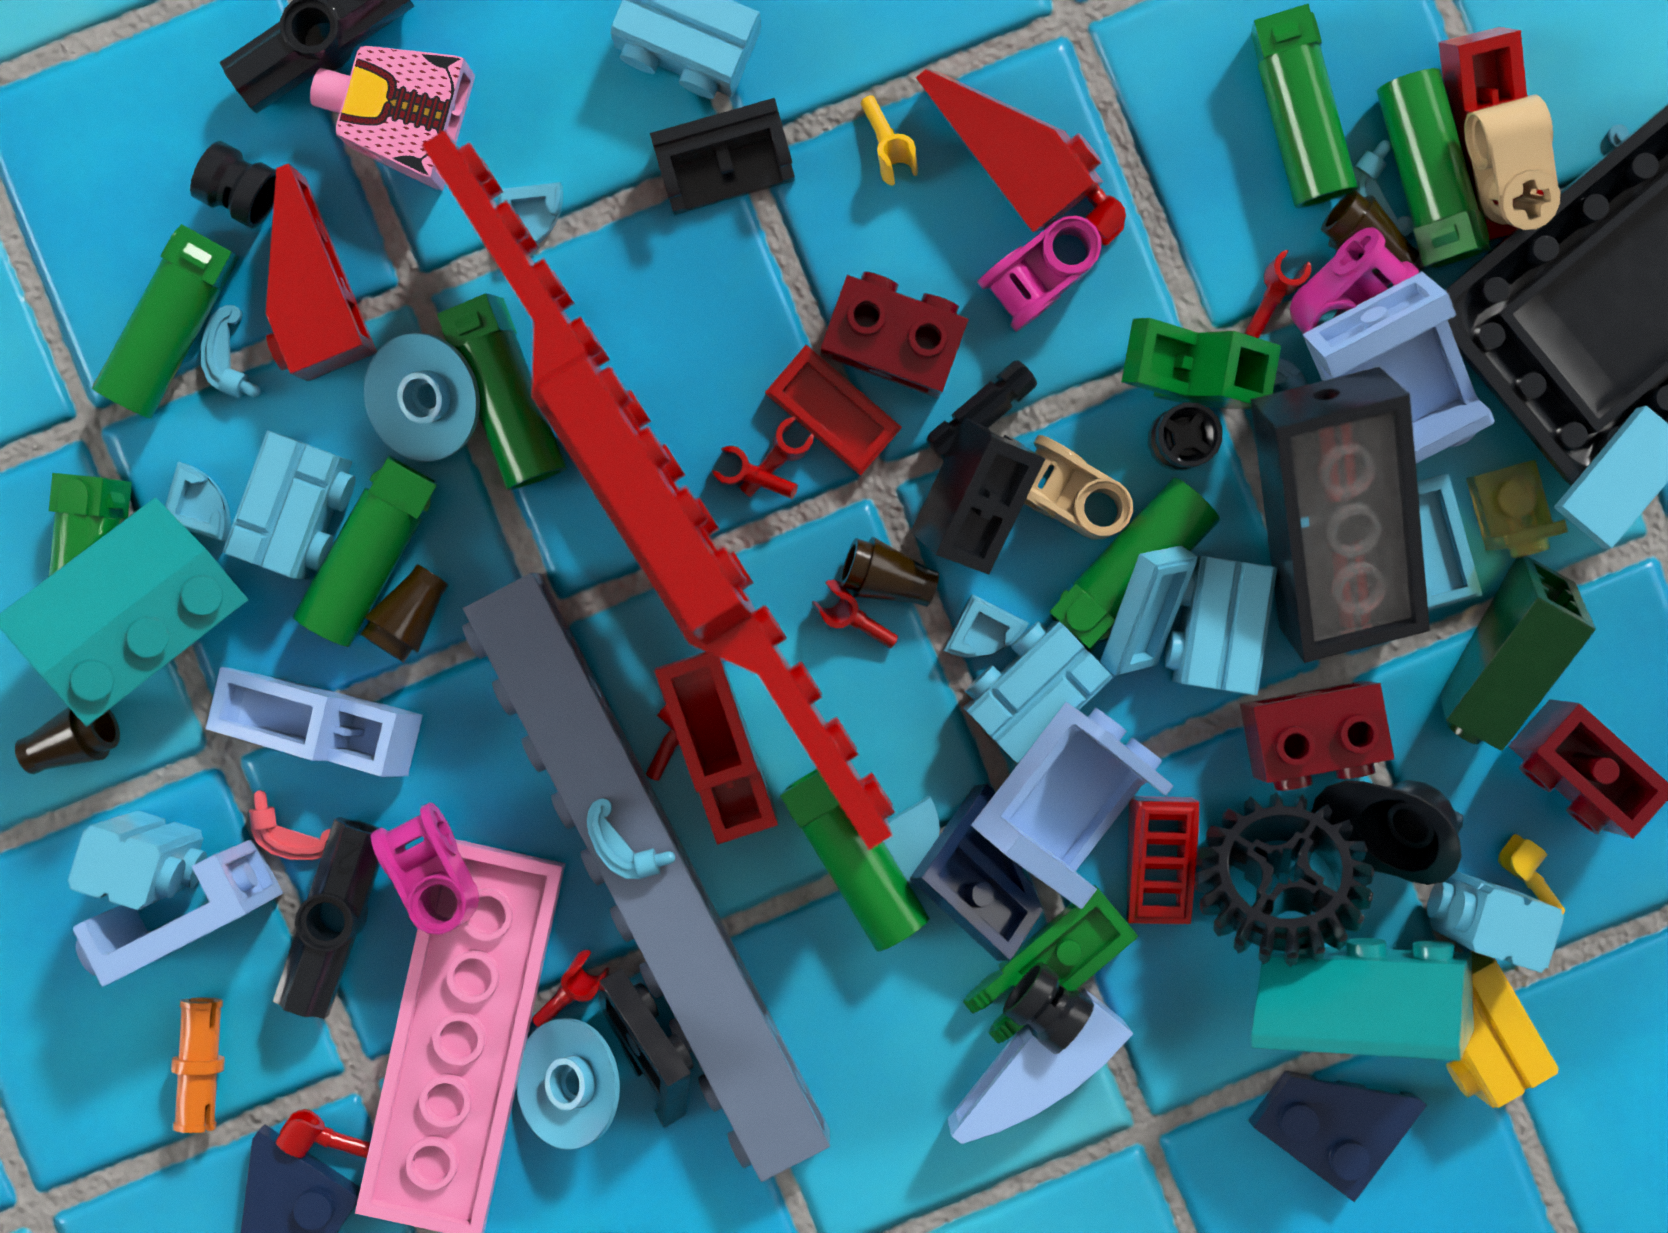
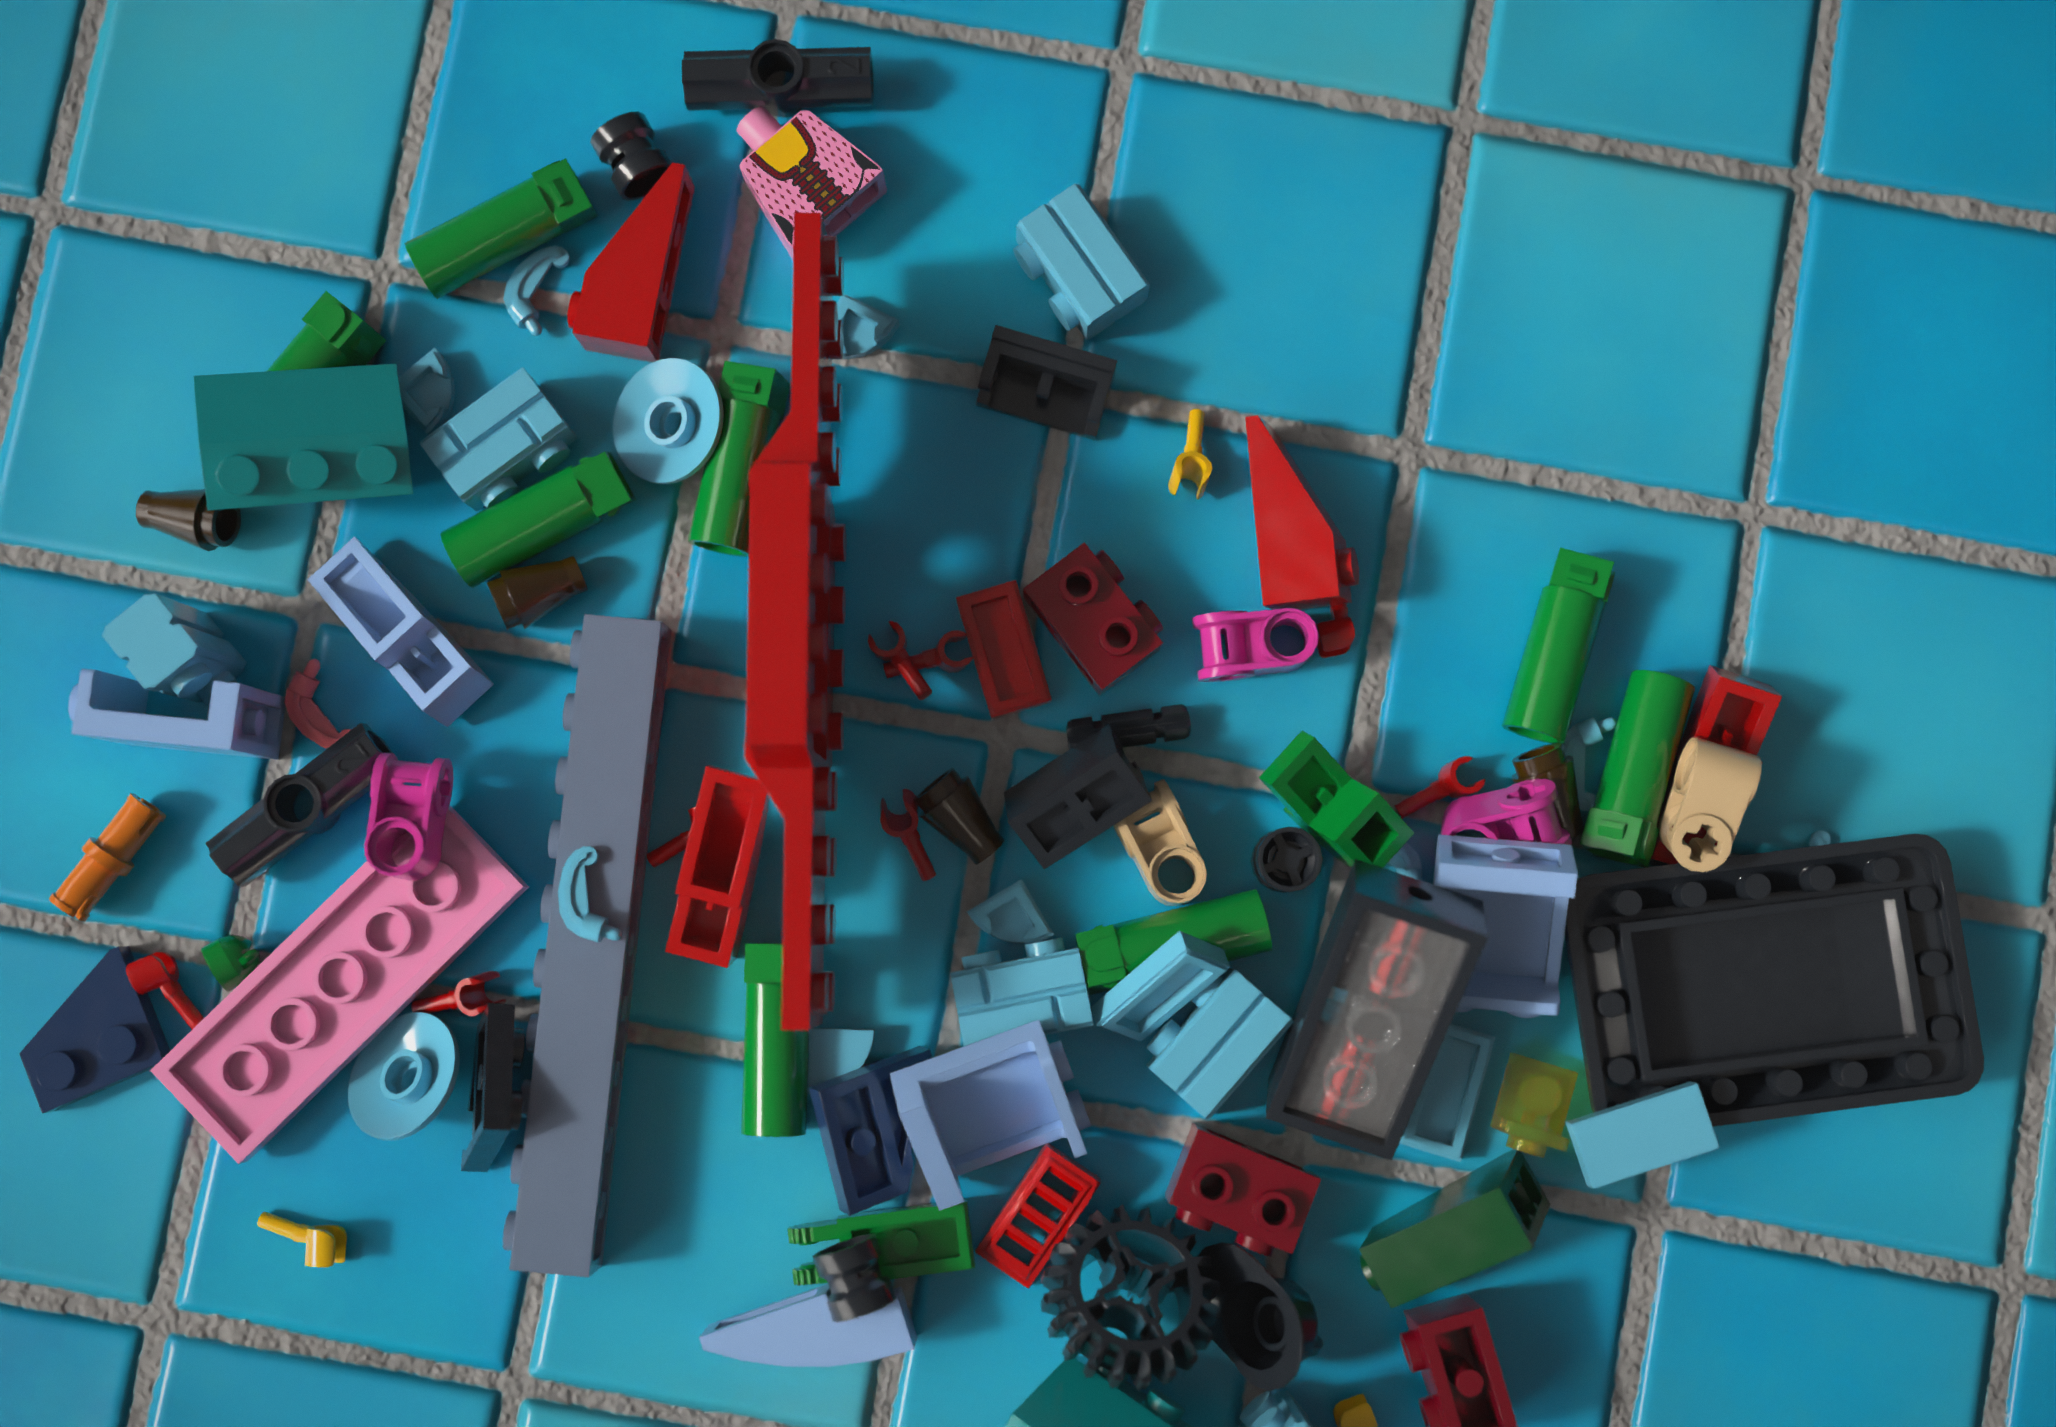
camera: 35 degrees right, 5 degrees down
none -> green hinge [201,934,260,992]

